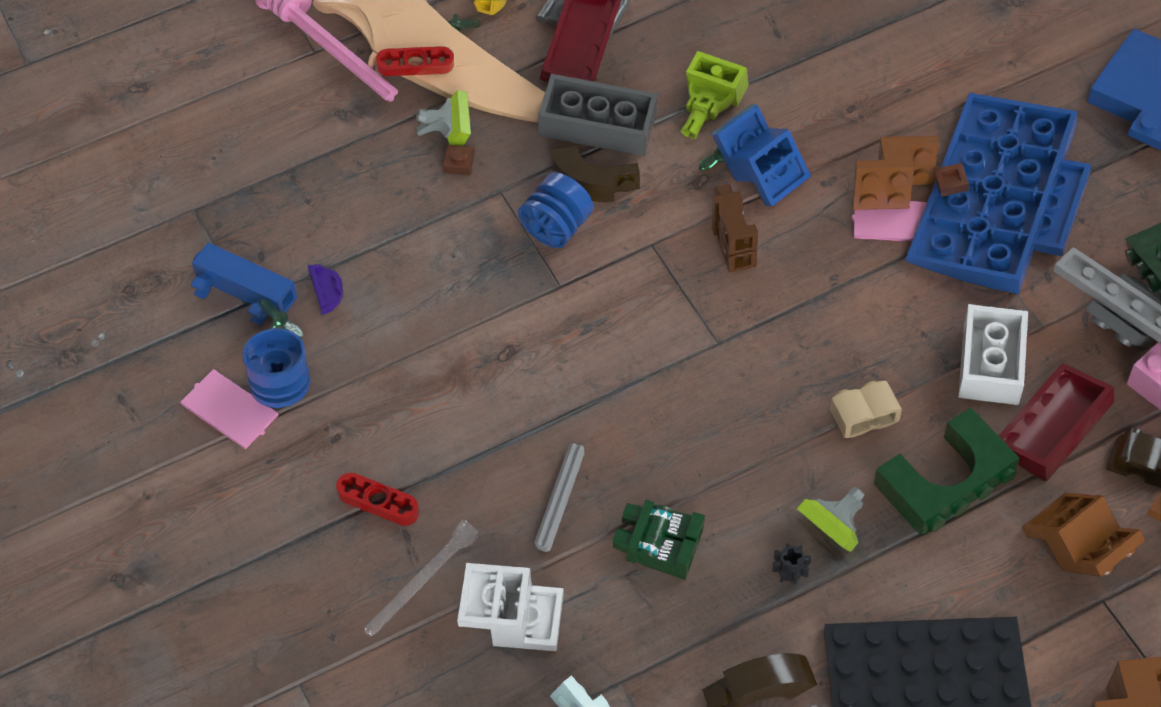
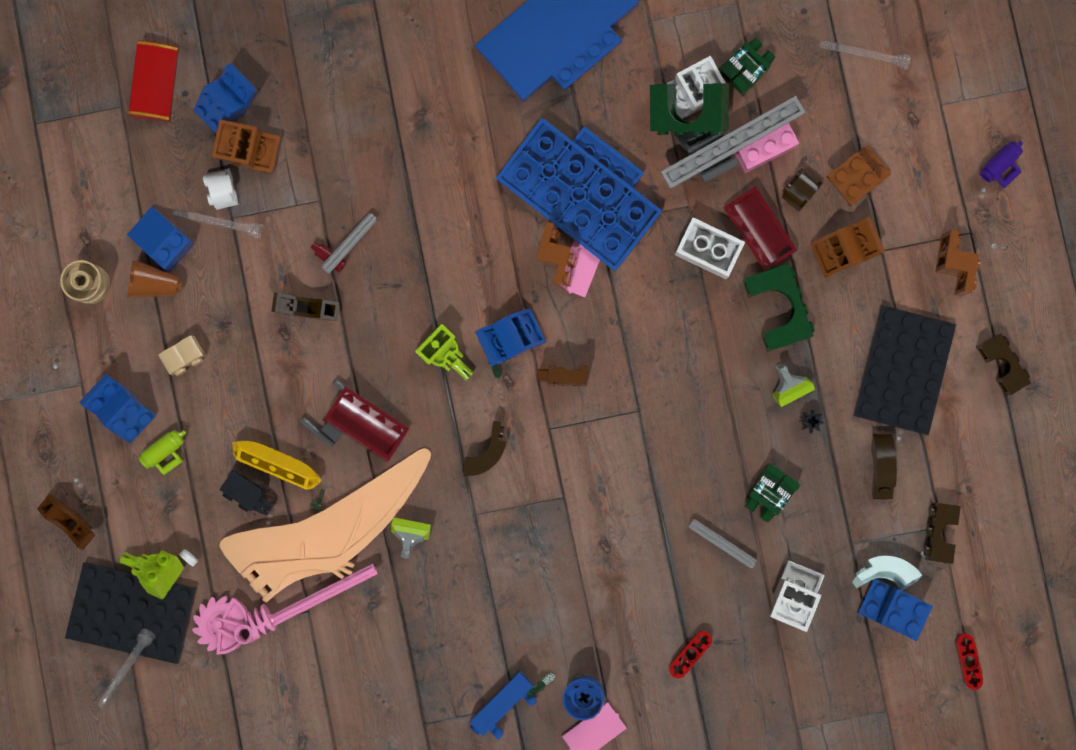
camera: 70 degrees left, 30 degrees up
dark purple tile [307,264,344,315] -> none
clear piece [365,520,480,636] -> none
red beam [376,46,454,76] -> none
copper plate [443,145,475,175] -> none
blue wheel [518,172,594,248] -> none
dark grey brick [538,74,658,156] -> none
tan brick [830,381,902,438] -> none
copper plate [934,163,969,197] -> none

